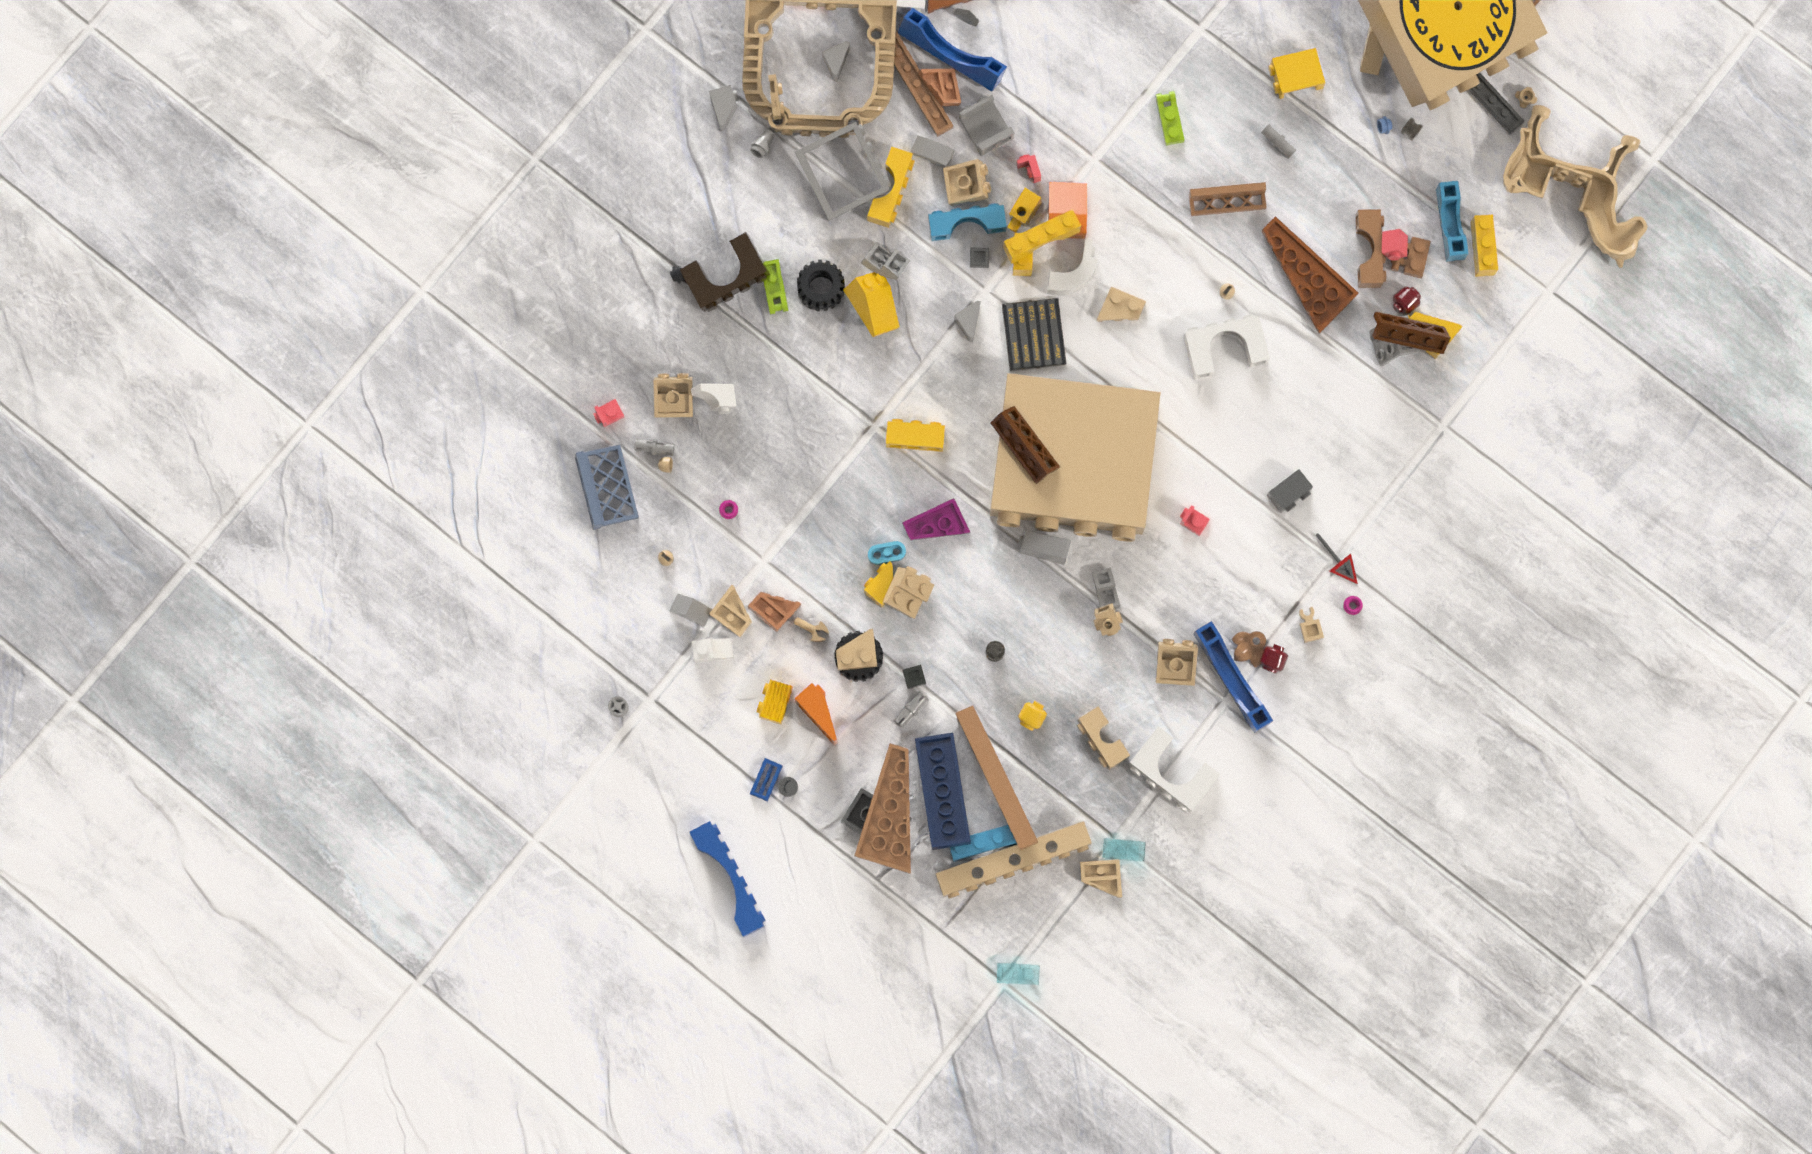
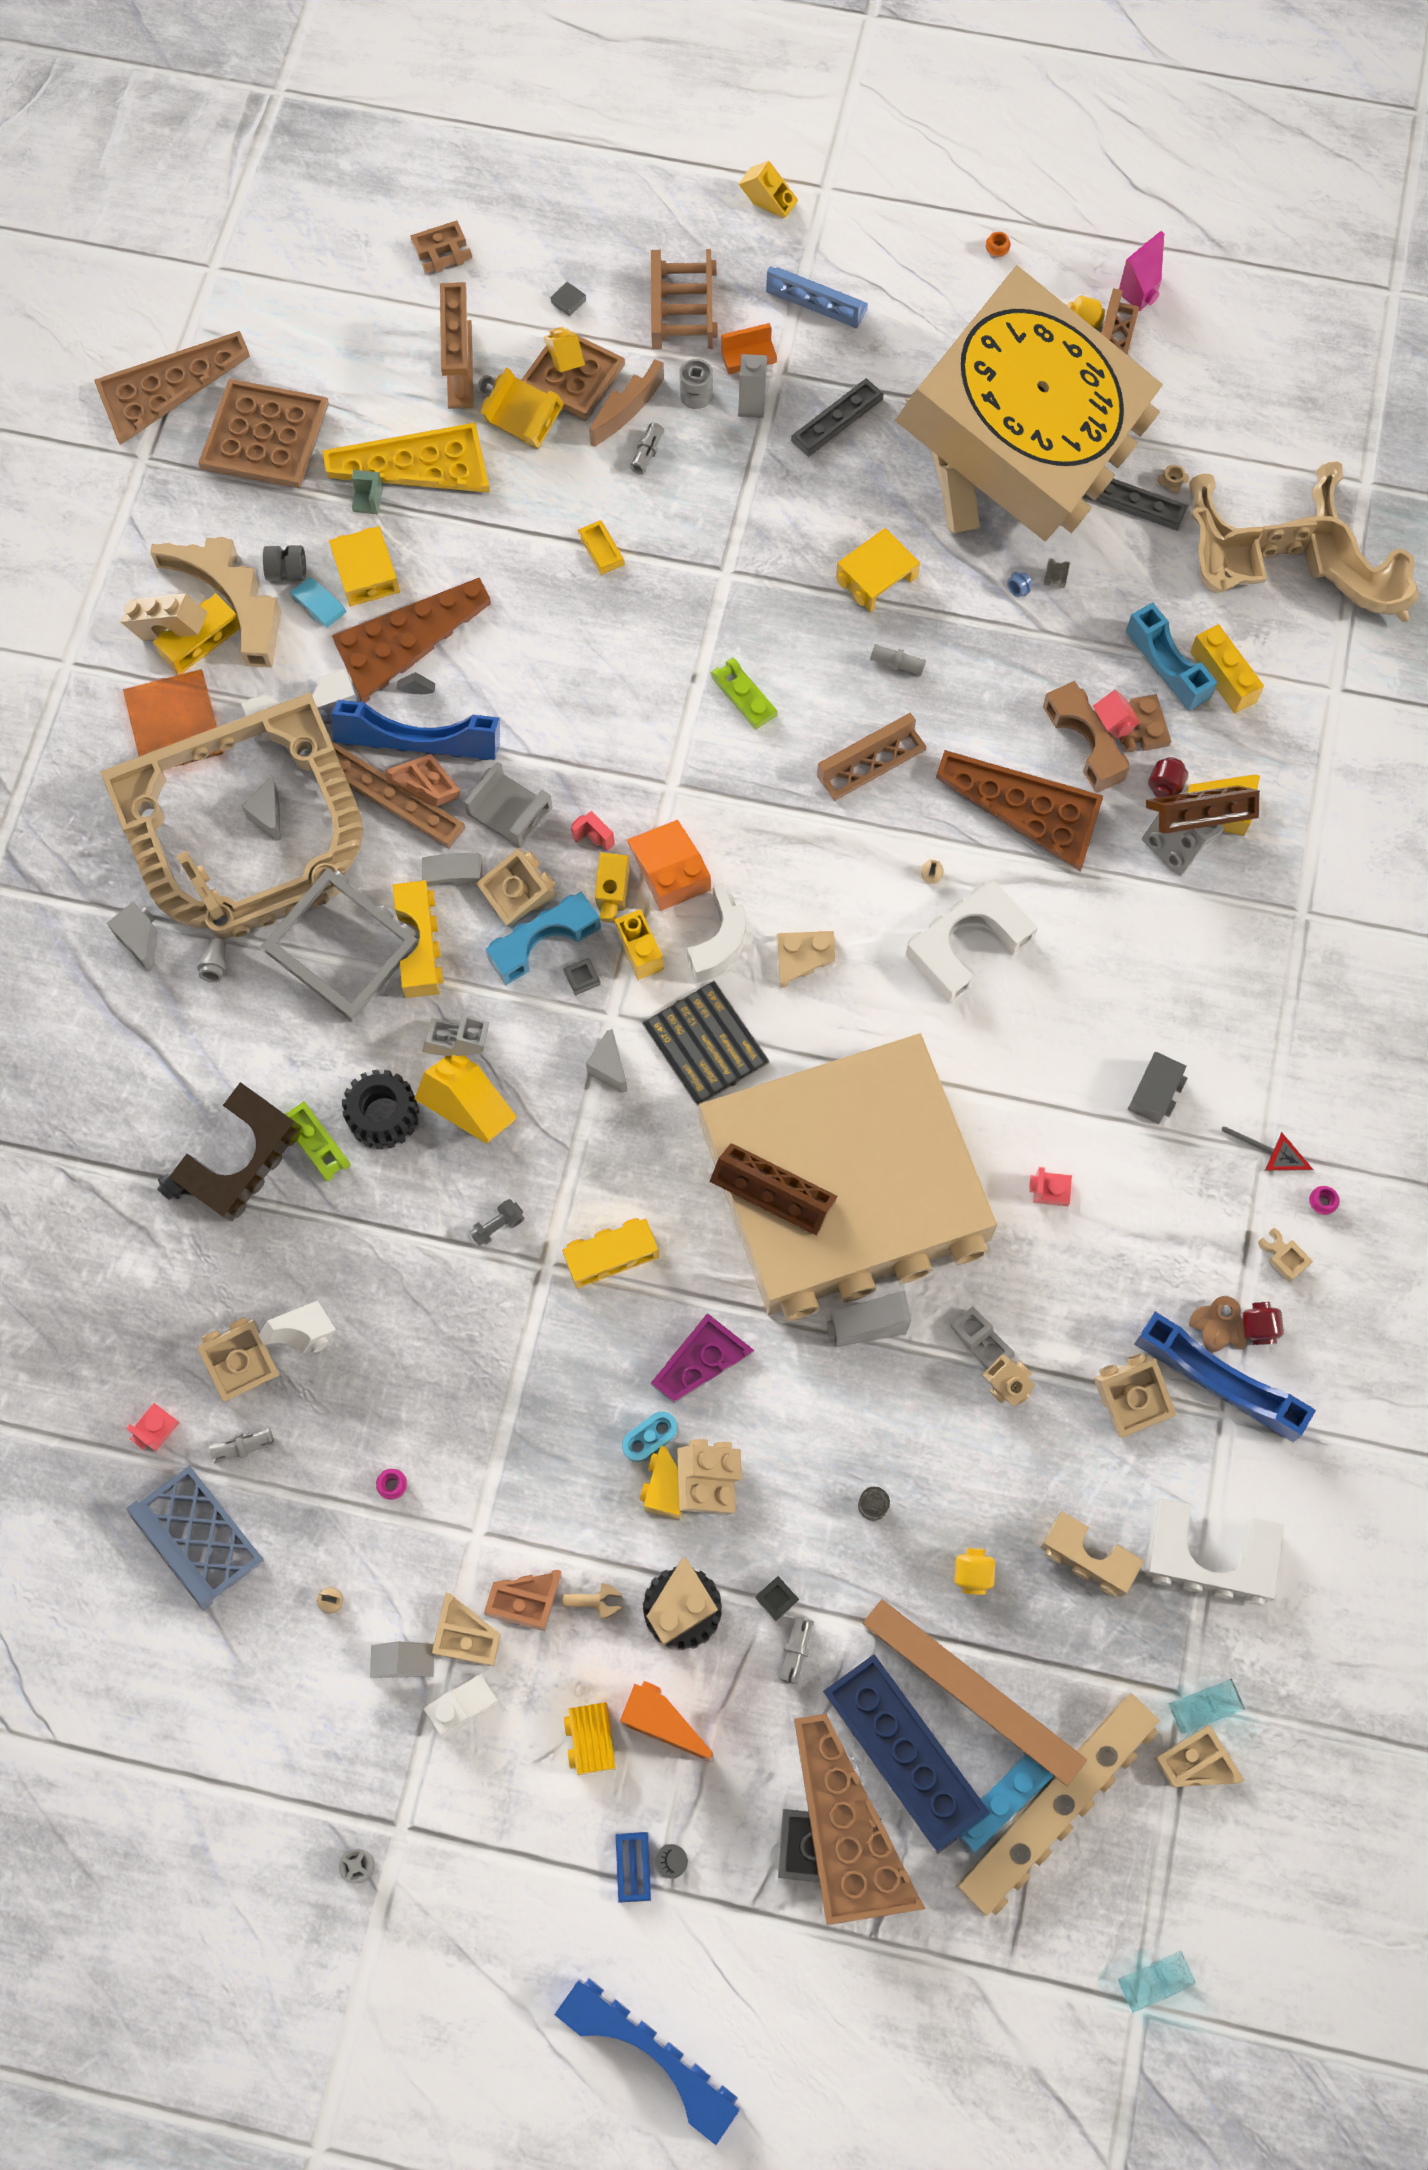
camera: 25 degrees left, 10 degrees down
tan hinge [658,457,673,473] -> none
yellow arch [1003,209,1081,264] -> none
none -> dark grey bar [469,1199,525,1246]

